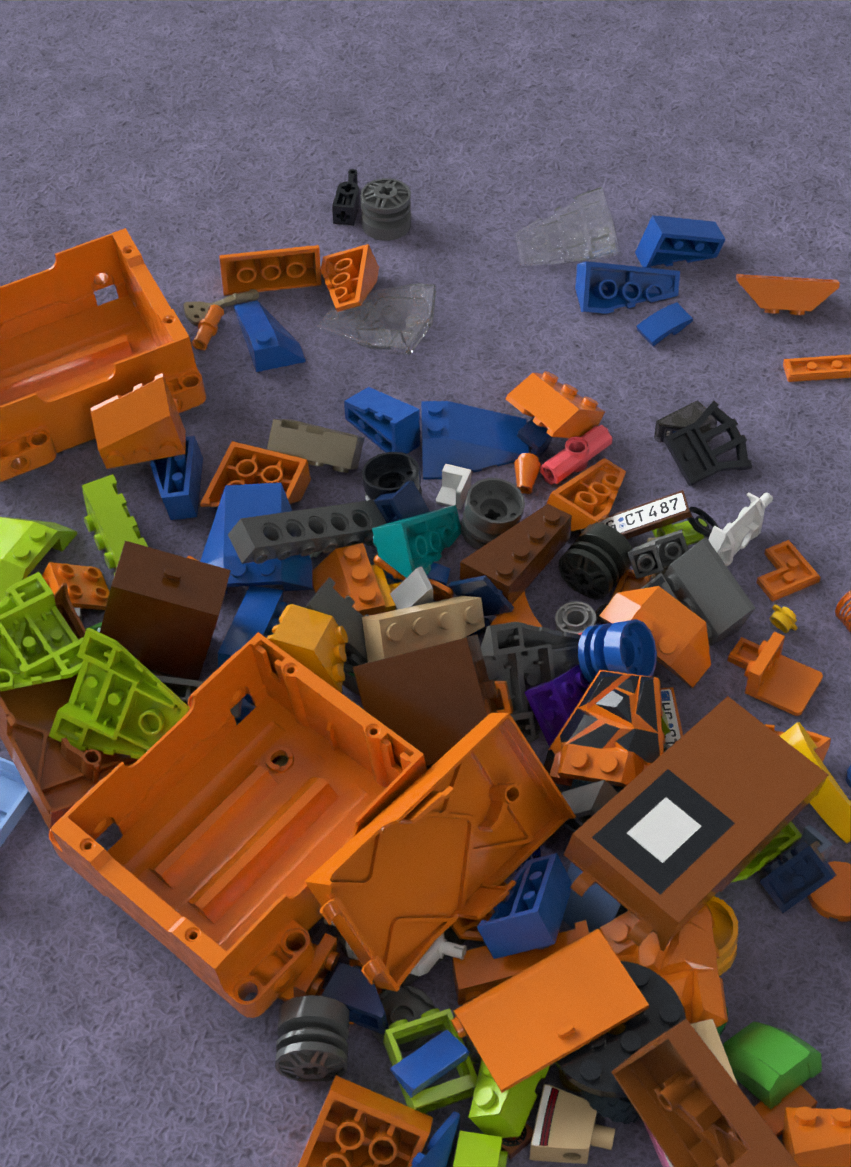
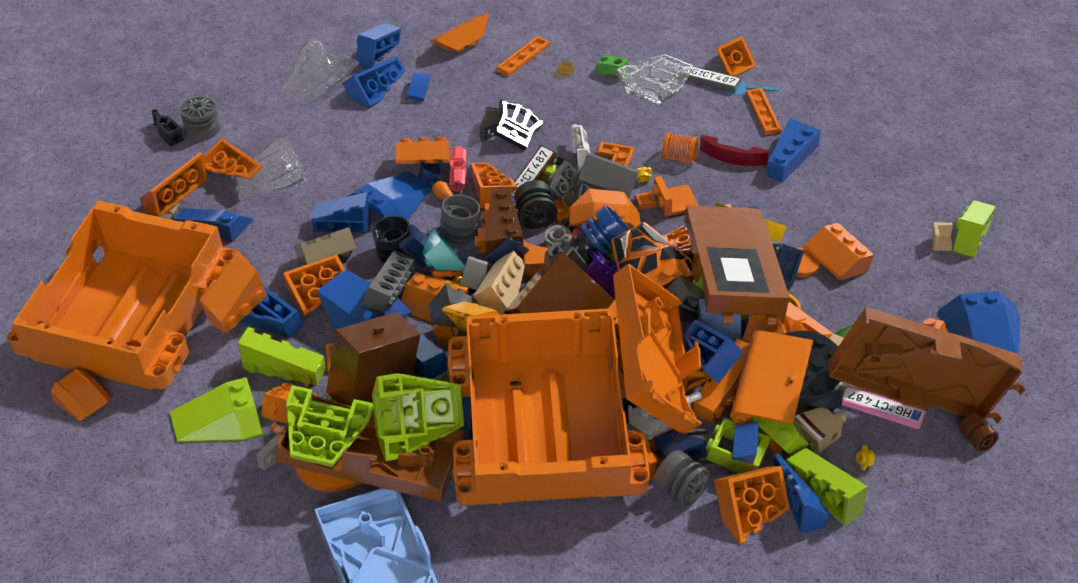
camera: 45 degrees left, 5 degrees down
white panel [436,464,471,510] -> none

